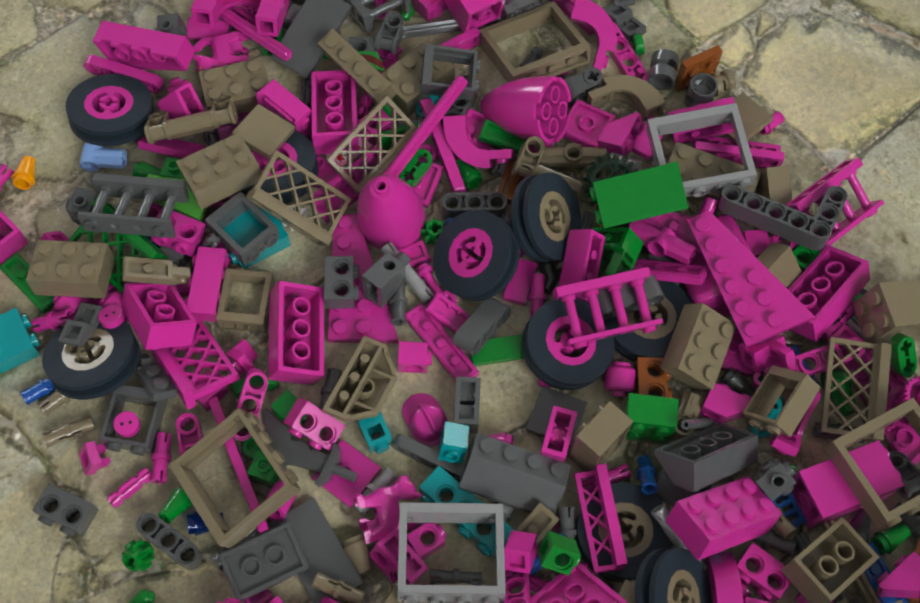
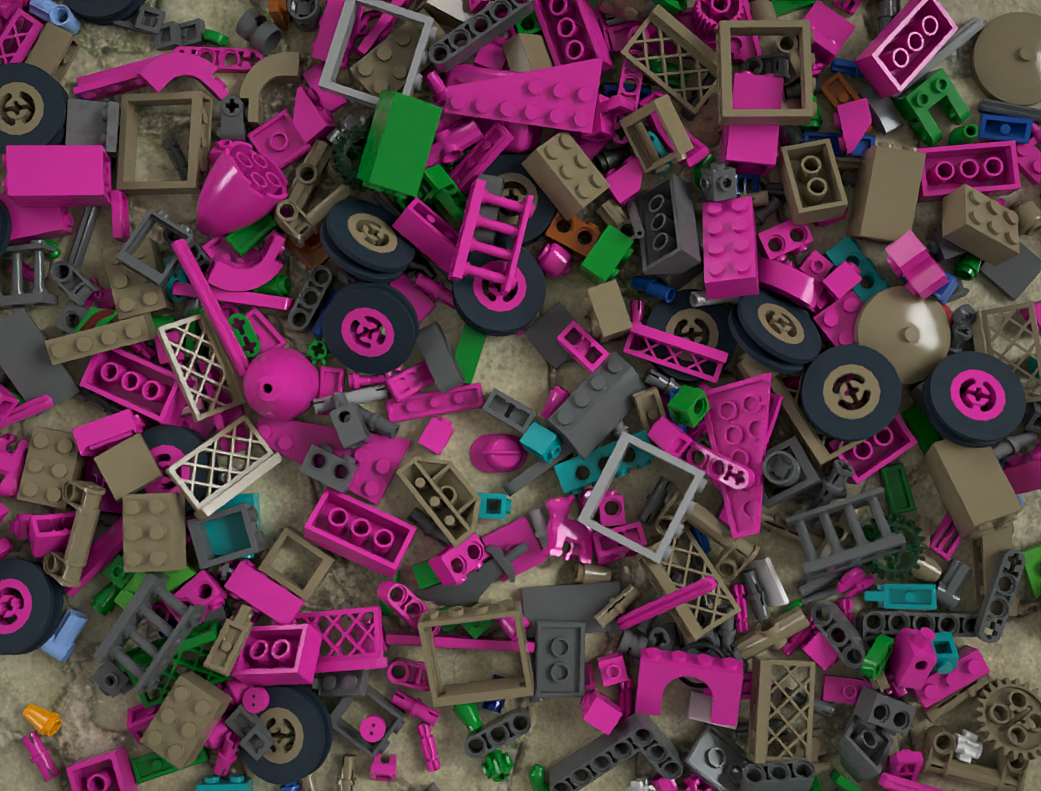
camera: 60 degrees left, 20 degrees up
dark pink bracket [226,339,258,375] -> none

